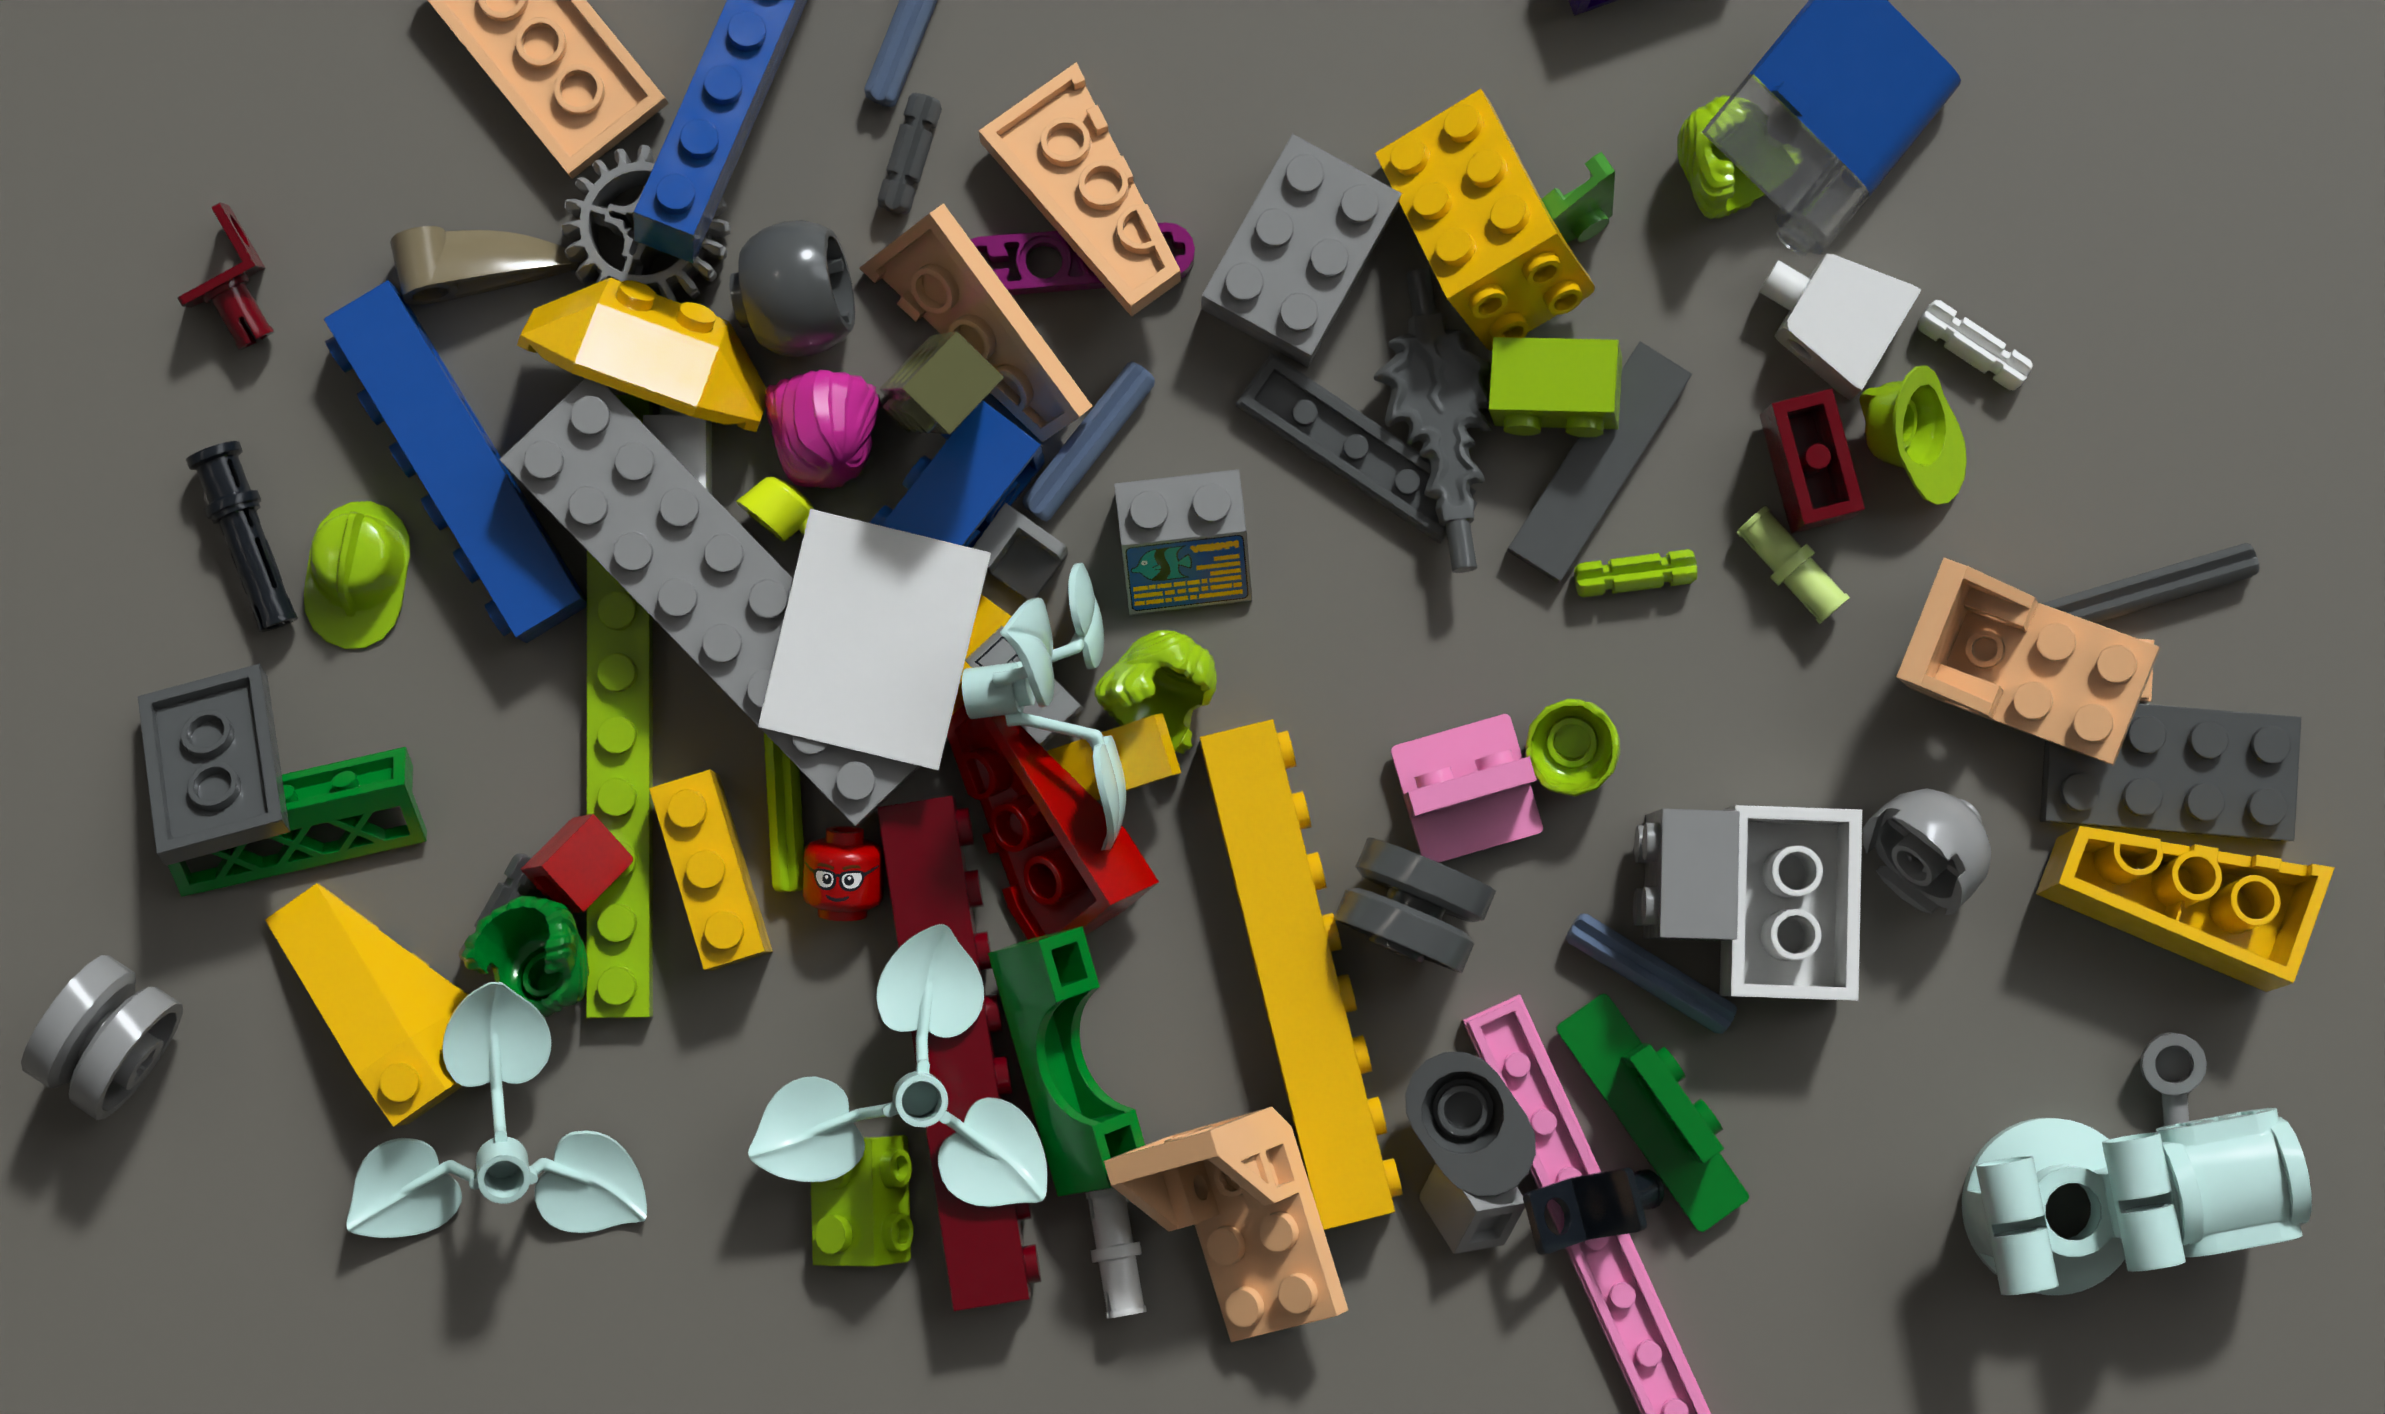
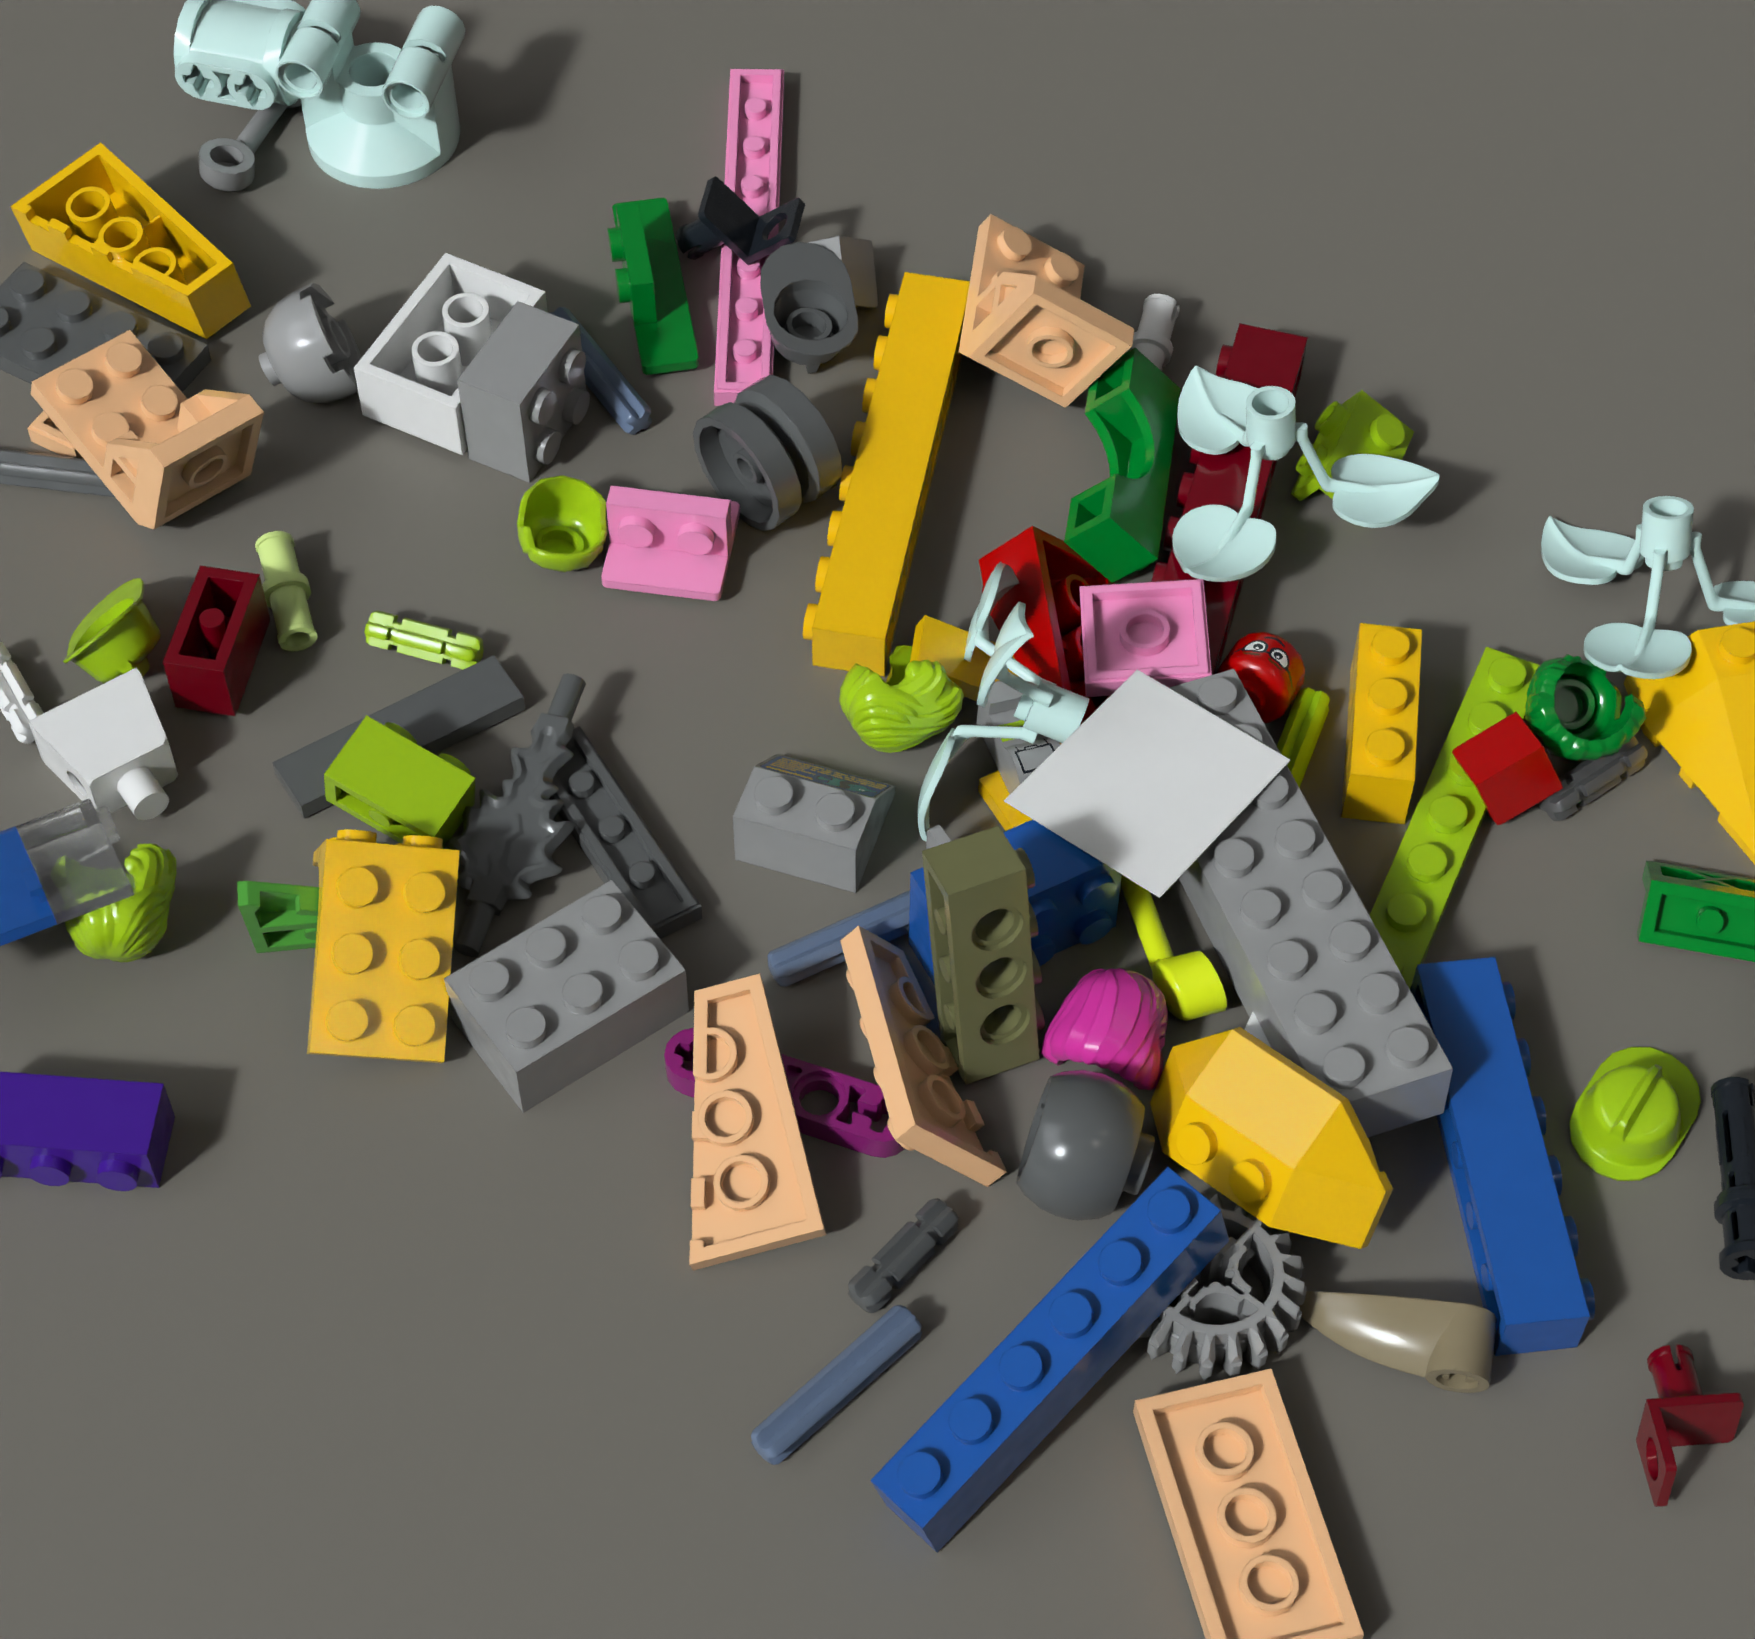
camera: 150 degrees left, 30 degrees down
none -> bright pink tile [1079,579,1212,697]

